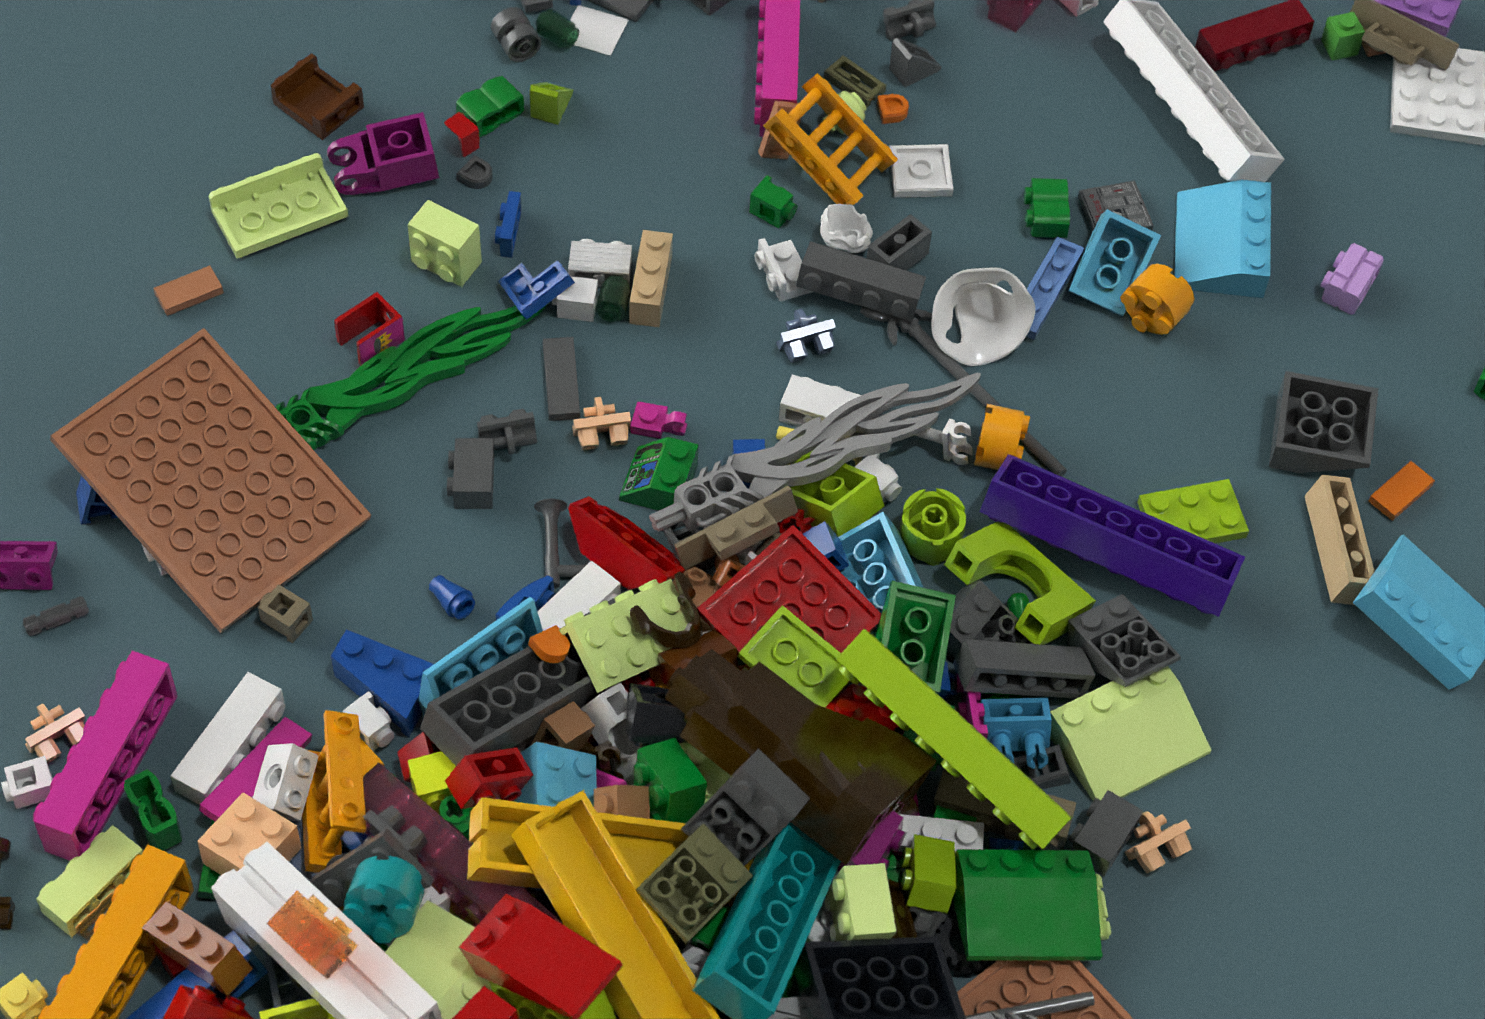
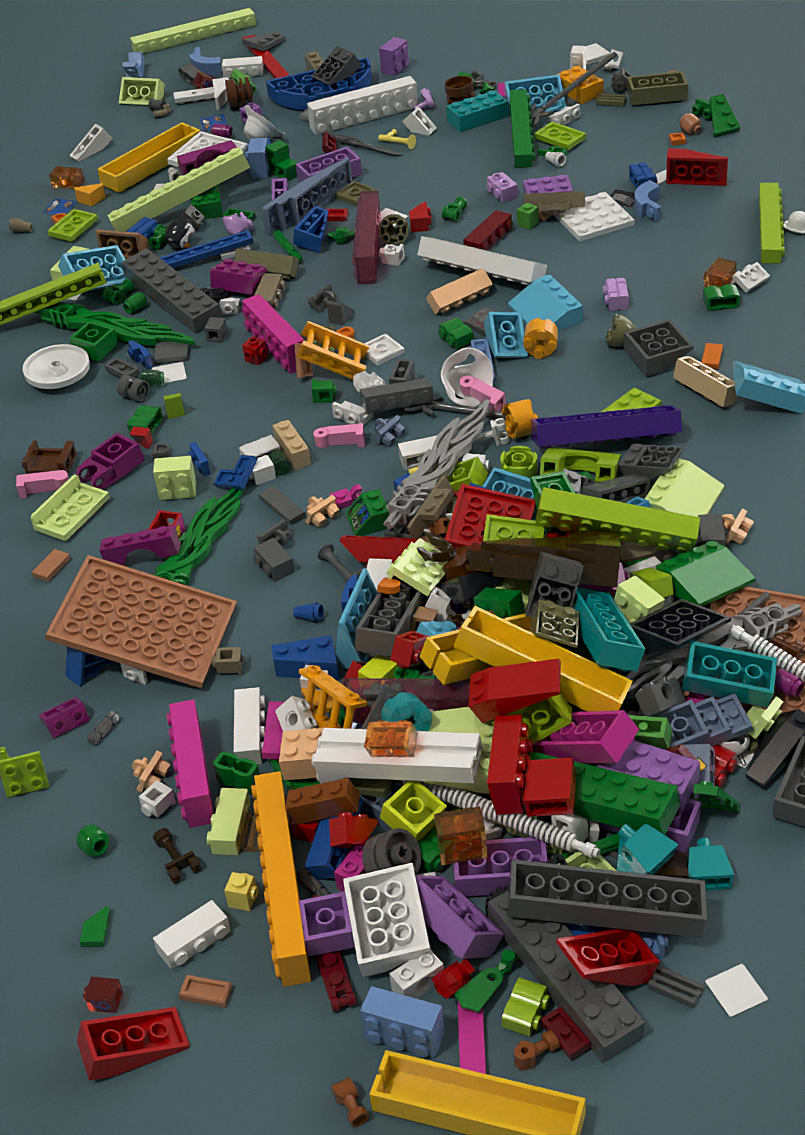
camera: 25 degrees left, 15 degrees down
none -> bright pink leg [16,470,69,499]
none -> magenta arch [99,525,181,565]
none -> red brick [242,336,268,365]
none -> bright pink leg [313,423,365,448]
none -> light nougat brick [426,268,493,315]
none -> bright pink leg [460,375,506,411]
none -> olive piece [605,313,637,347]

